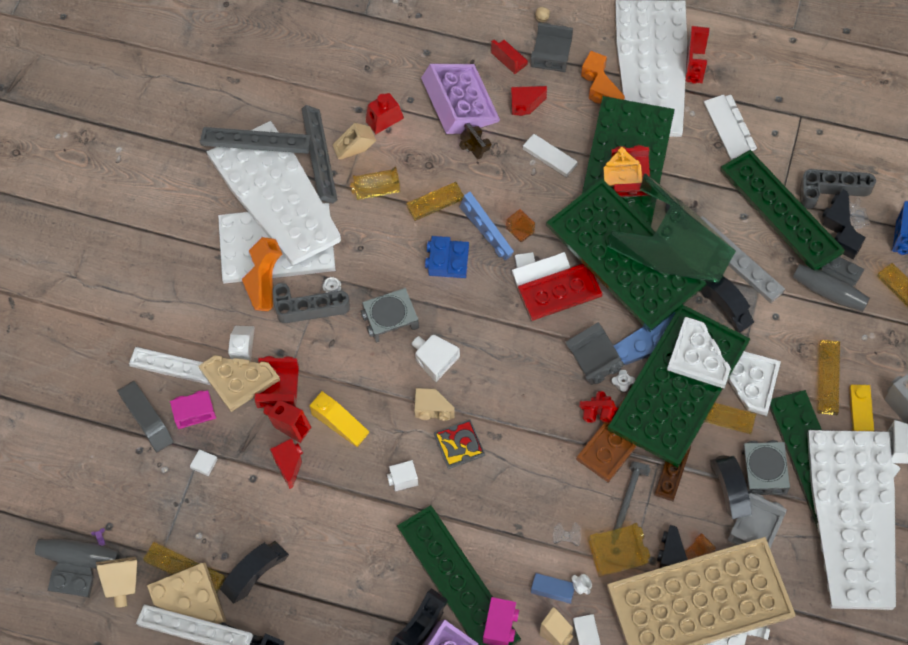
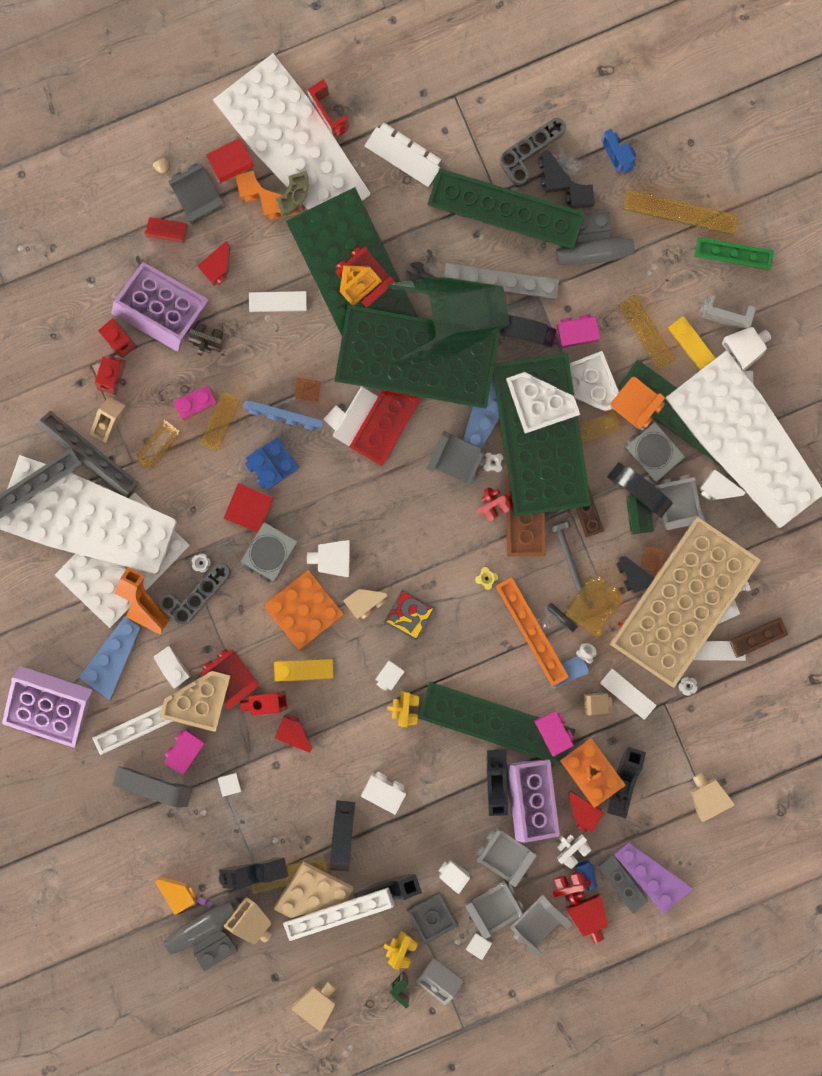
camera: 45 degrees left, 25 degrees up
none -> lavender slope [2,666,93,748]
none -> medium blue wing [79,616,141,700]
none -> red torso [98,318,137,358]
none -> light orange slope [155,877,197,915]
none -> dark pink brick [173,385,218,421]
none -> red tile [206,138,254,183]
none -> black arch [219,857,289,889]
none -> red tile [223,483,274,533]
none -> orange plate [263,570,344,650]
none -> olive tile [276,171,309,218]
none -> white brick [361,772,406,815]
none -> yellow hips [387,691,419,728]
none -> light yellow plate [475,567,498,590]
none -> orange plate [495,577,569,687]
none -> black bar [547,603,578,632]
none -> dark pink brick [557,314,600,348]
none -> orange bracket [610,377,665,430]
none -> dark green panel [626,495,654,535]
none -> white slope [699,470,746,501]

